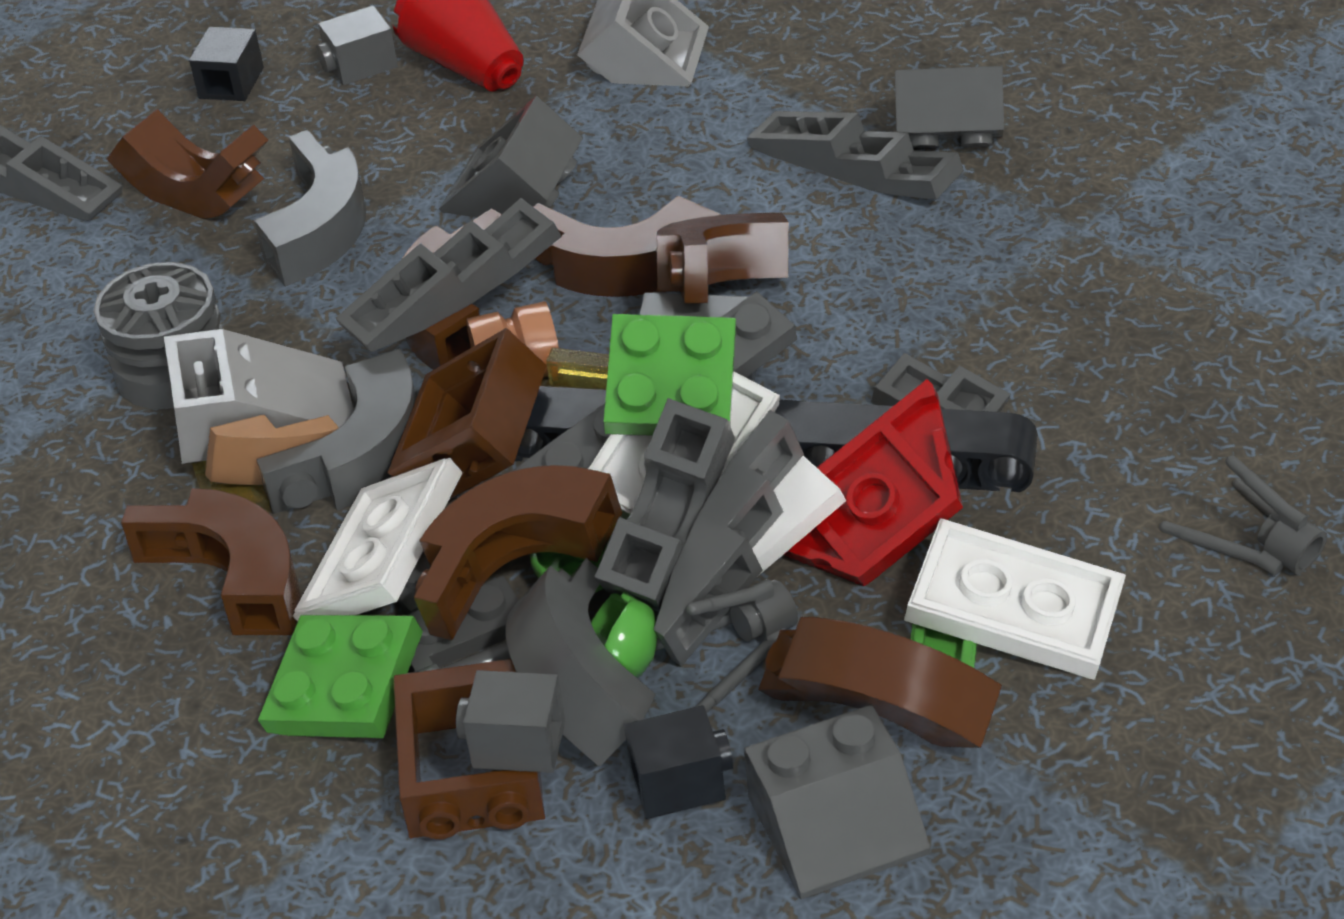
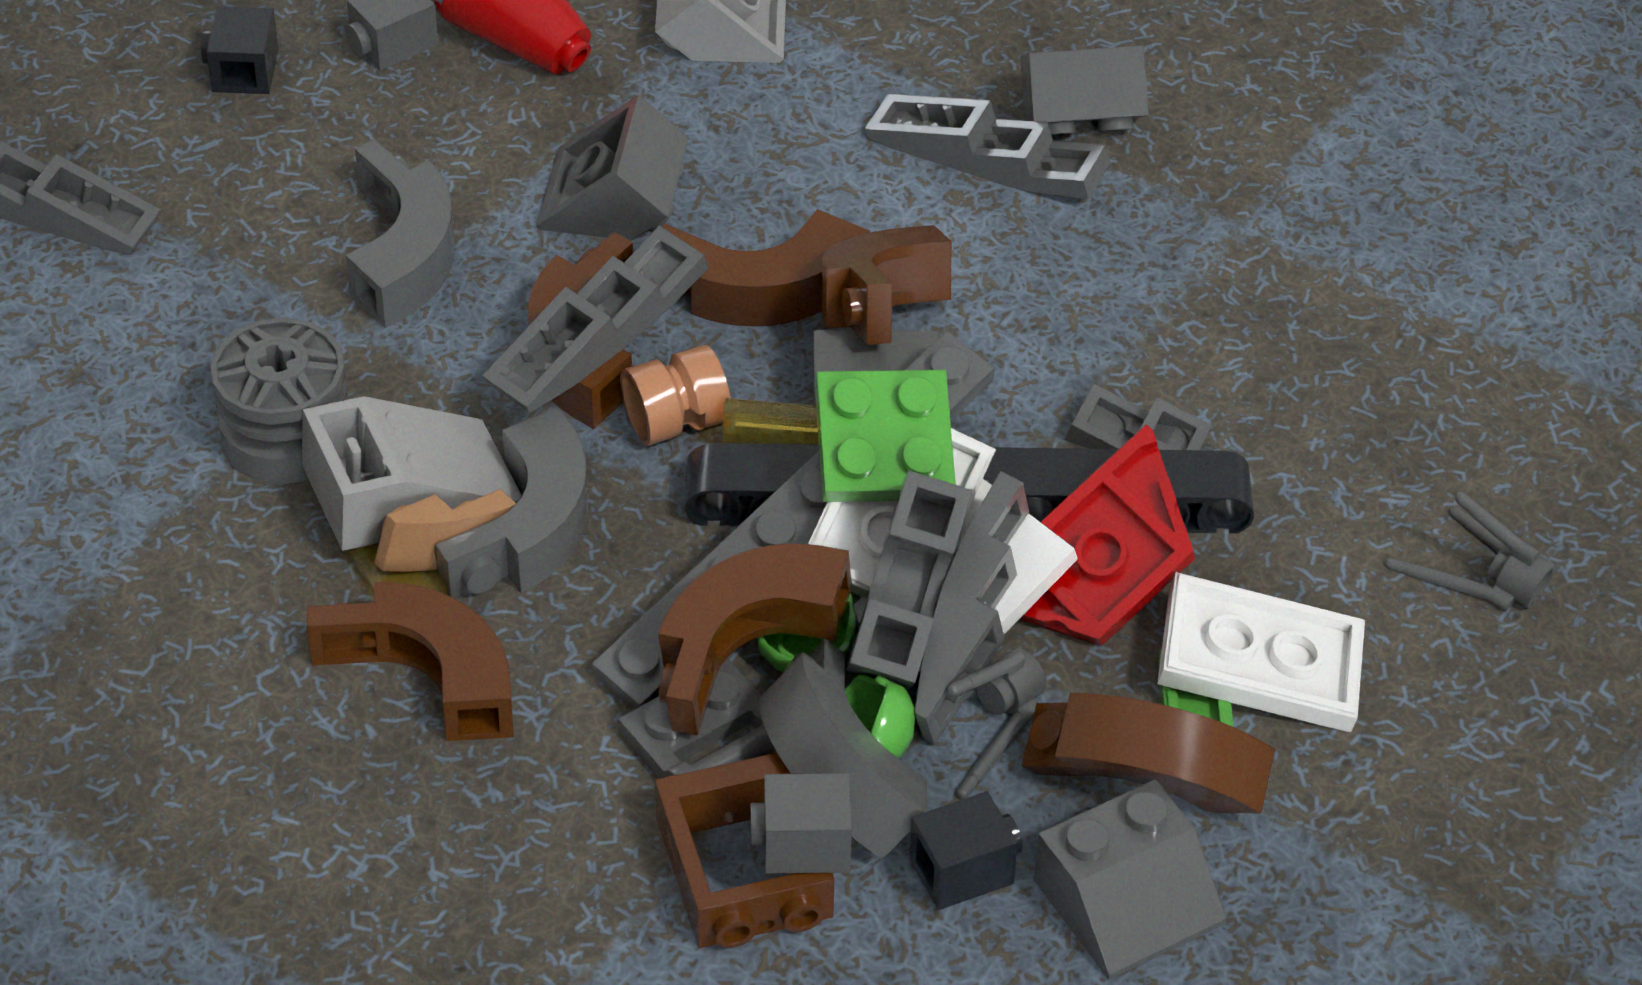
camera: 15 degrees left, 5 degrees up
reddish brown arch [107,109,268,219] -> none
bright green plate [258,615,423,738] -> none
white tile [293,458,463,621] -> none
reddish brown window [388,328,547,498] -> none

